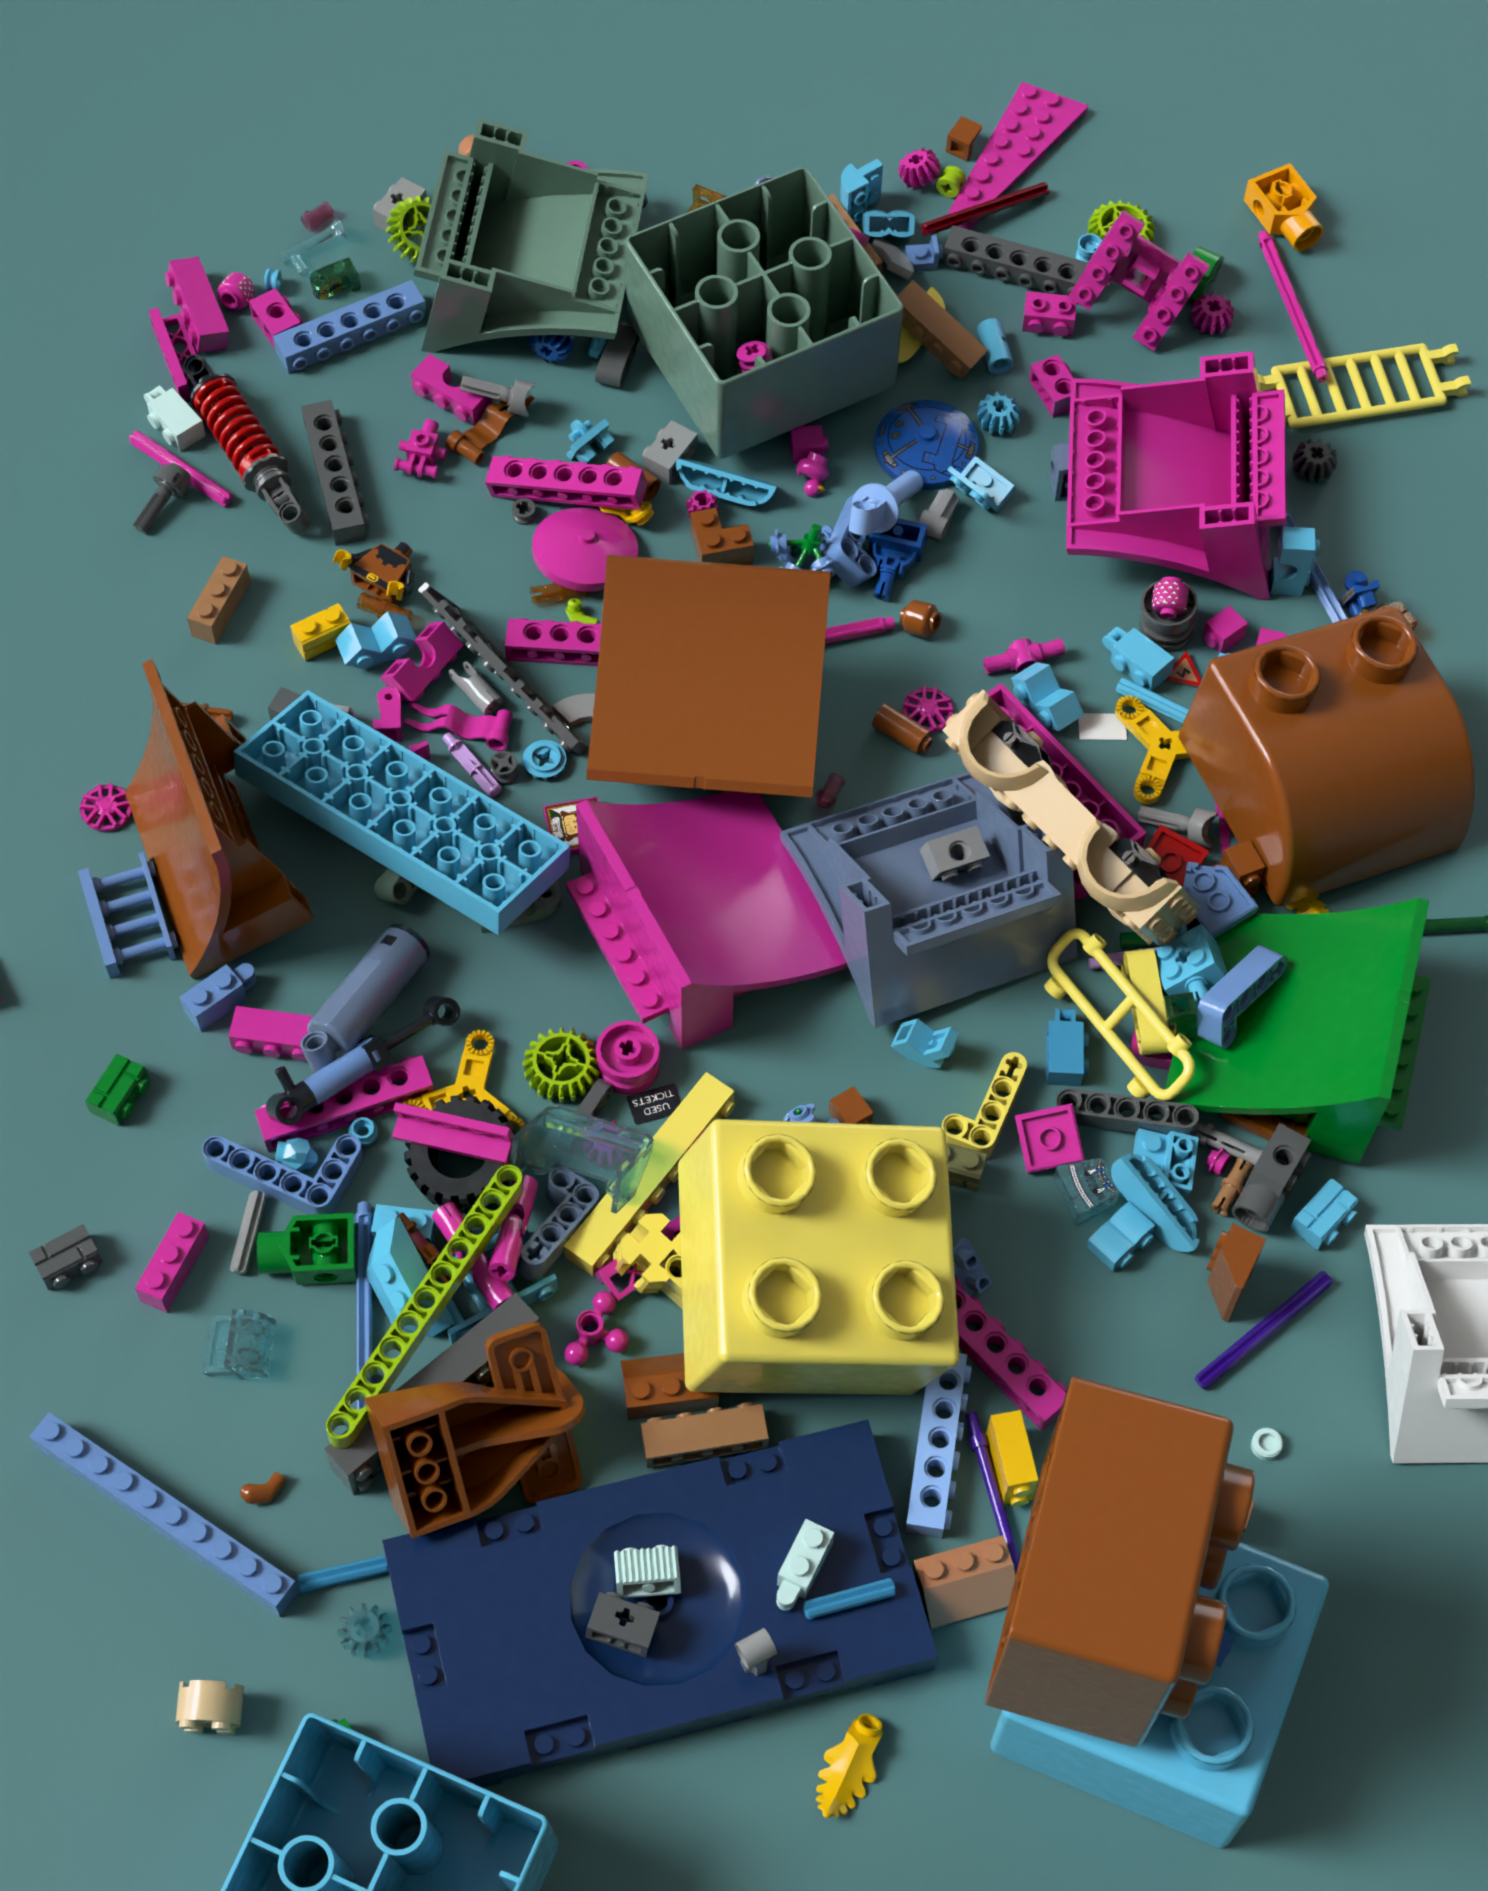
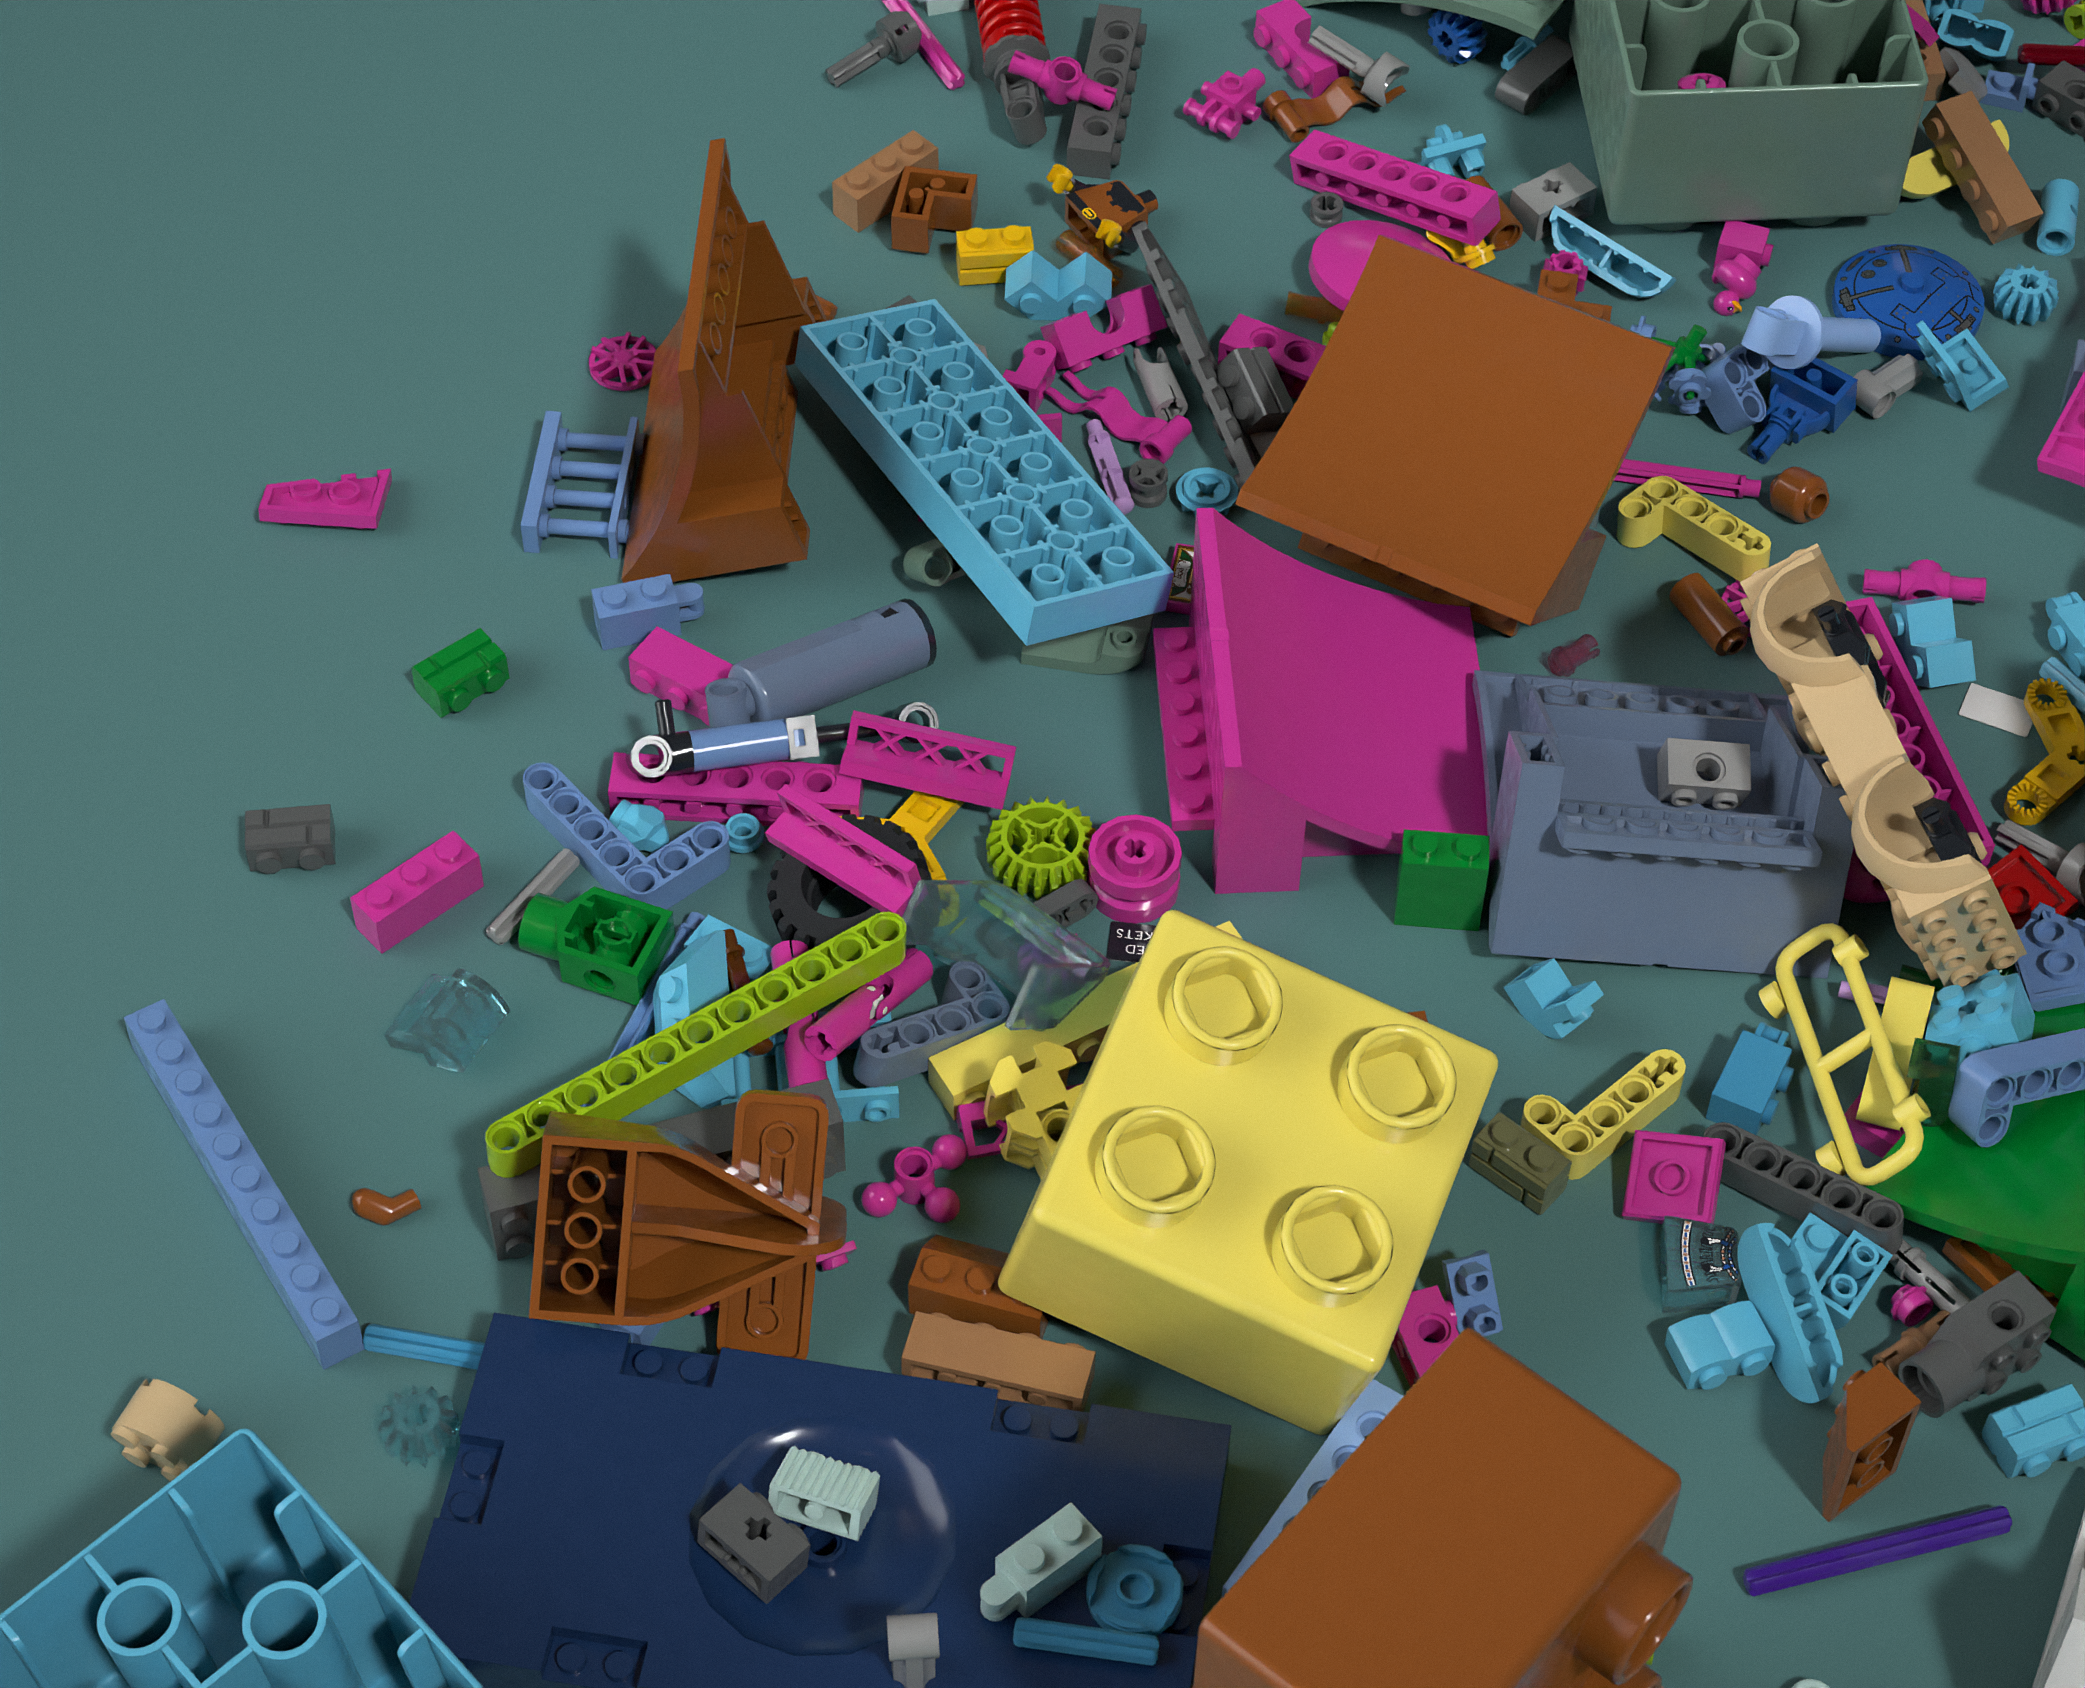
camera: 25 degrees right, 10 degrees down
none -> dark pink fence [839,710,1017,810]
none -> dark orange brick [891,166,978,253]
none -> dark pink pin [1008,50,1118,111]
none -> dark azure tile [1086,1544,1183,1636]
none -> dark grey brick [1215,347,1294,435]
none -> green brick [1394,829,1490,931]
none -> light yellow beam [1617,476,1771,582]

